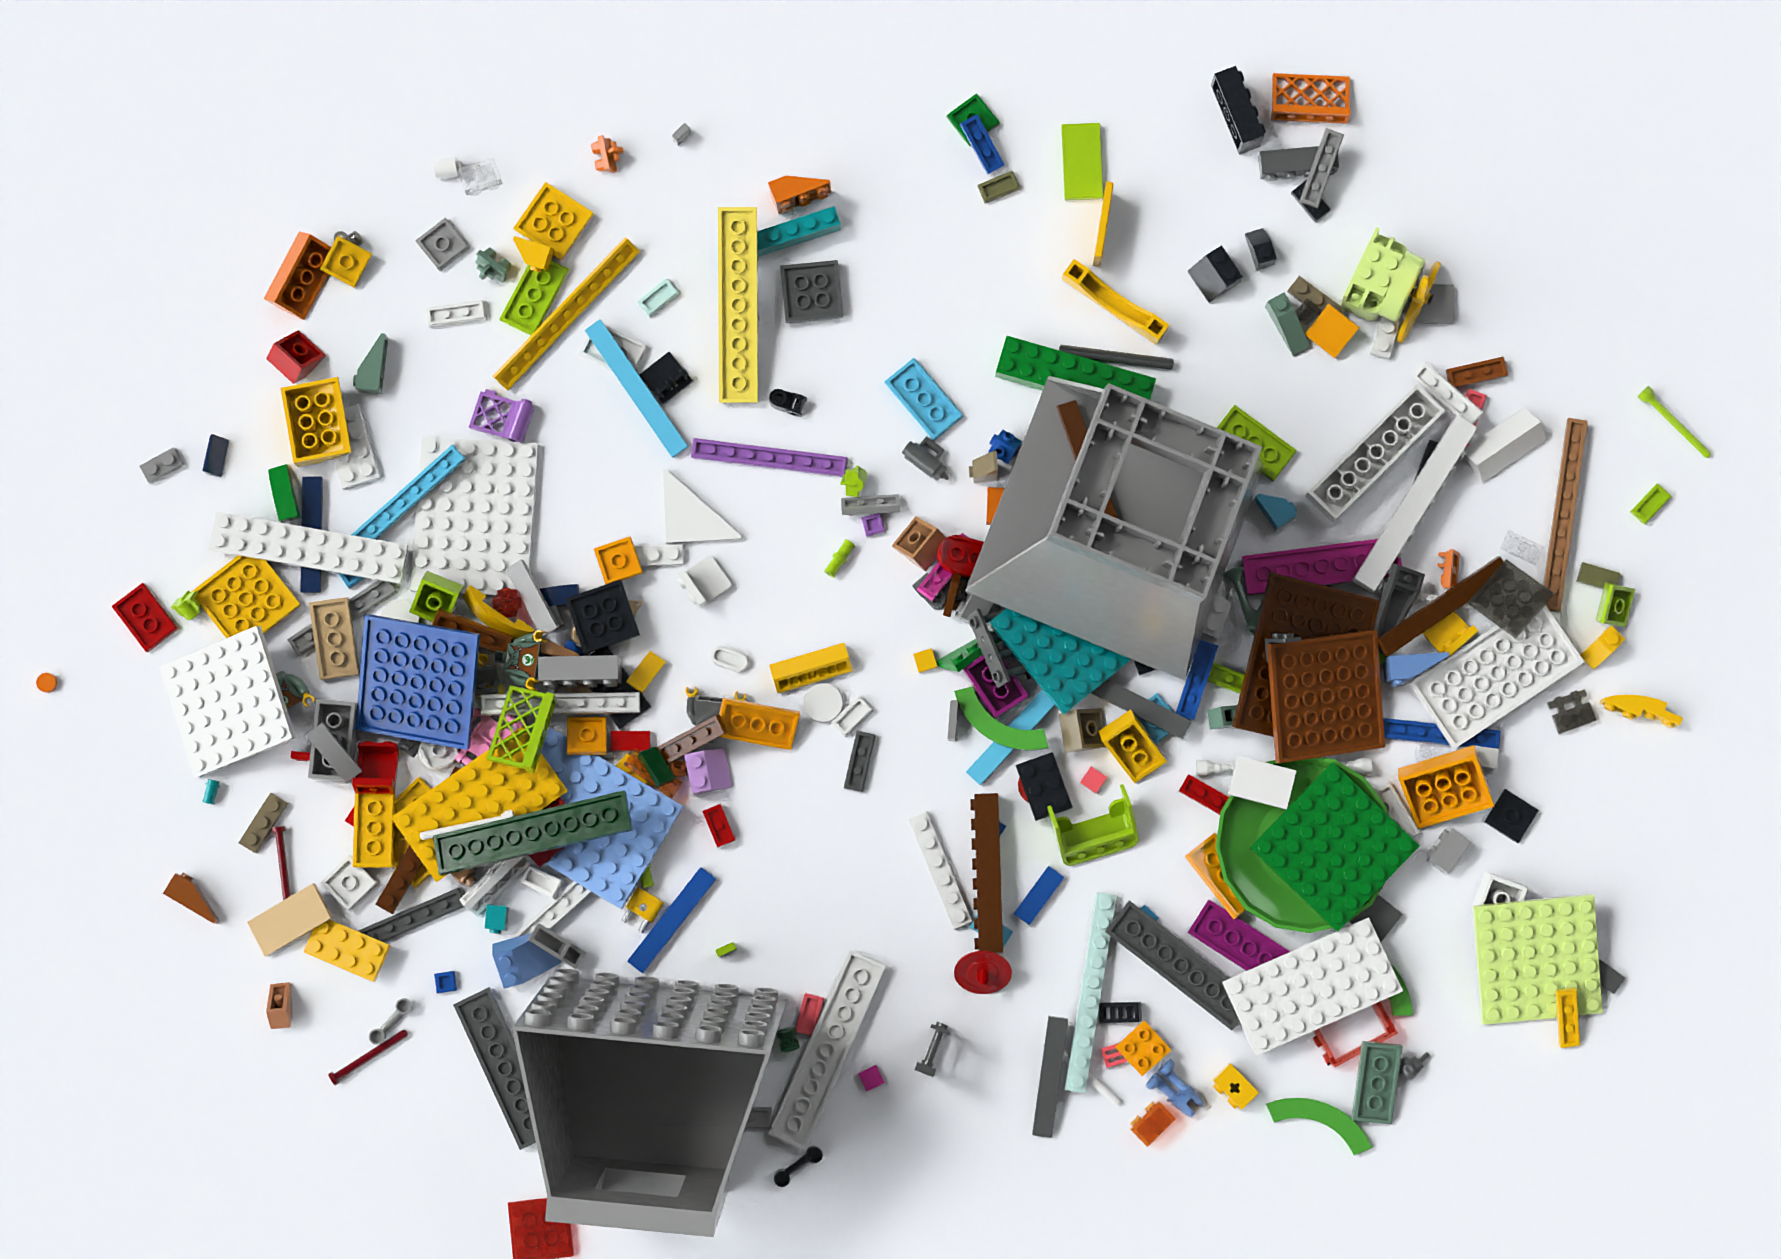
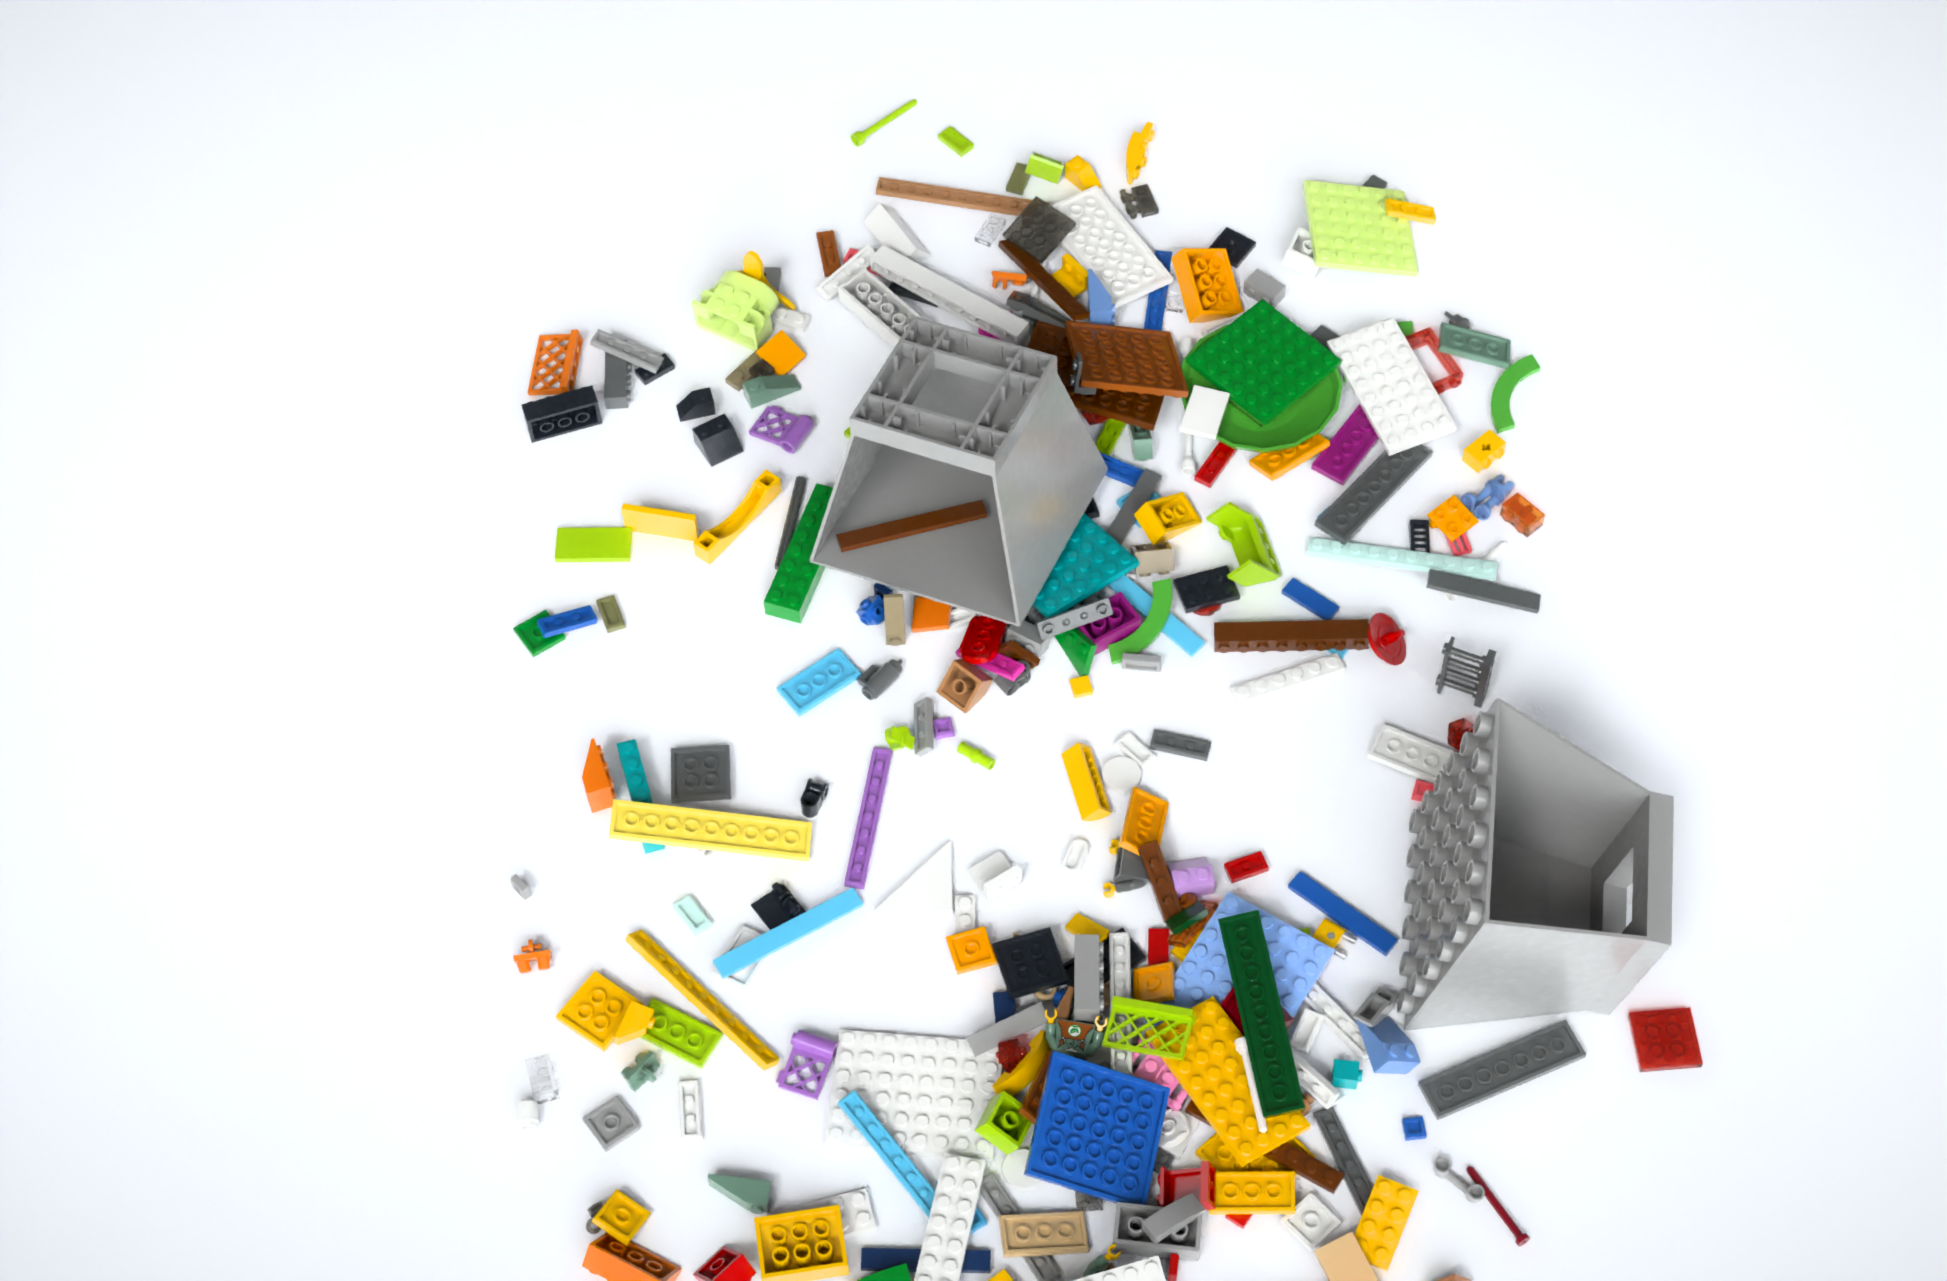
camera: 90 degrees left, 25 degrees down
lime tile [715,942,737,957] -> none
coral tile [1080,766,1107,794] -> none
none -> medium lavender piece [749,405,814,454]
none -> clear red brick [1447,718,1474,752]

